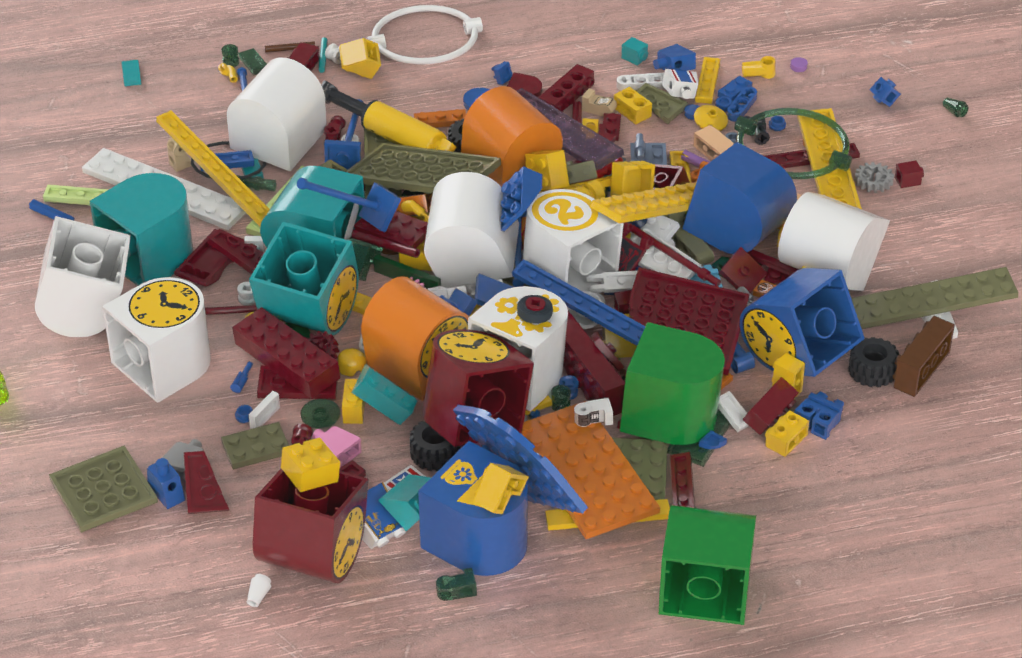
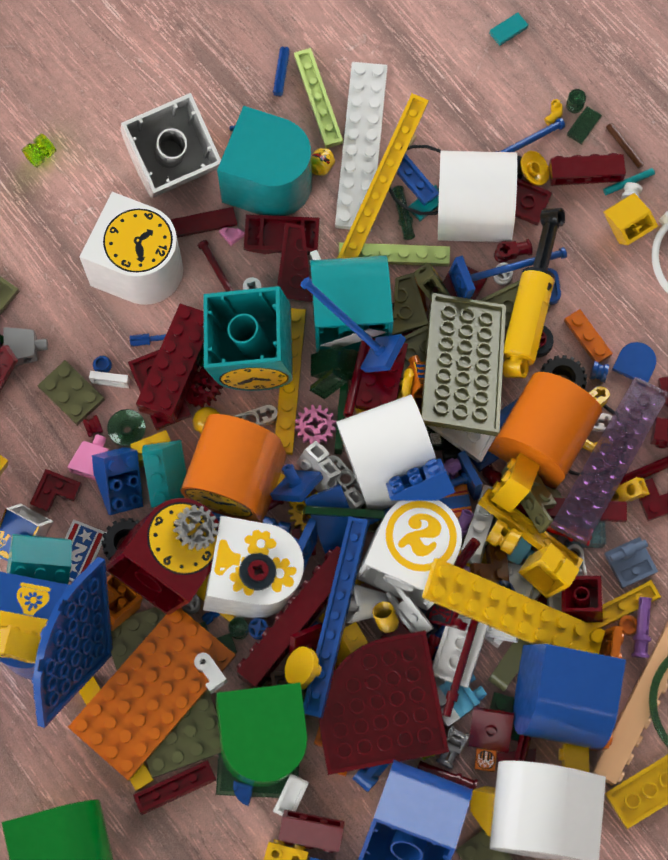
camera: 65 degrees right, 30 degrees up
yellow brick [771,353,805,399] -> none
none -> blue slope [92,447,143,515]
none -> light grey gear [173,505,219,551]
none -> yellow tile [285,647,322,689]
none -> dark green tile [303,506,385,519]
none -> clear green tile [309,368,348,399]
none -> yellow piece [372,601,399,633]

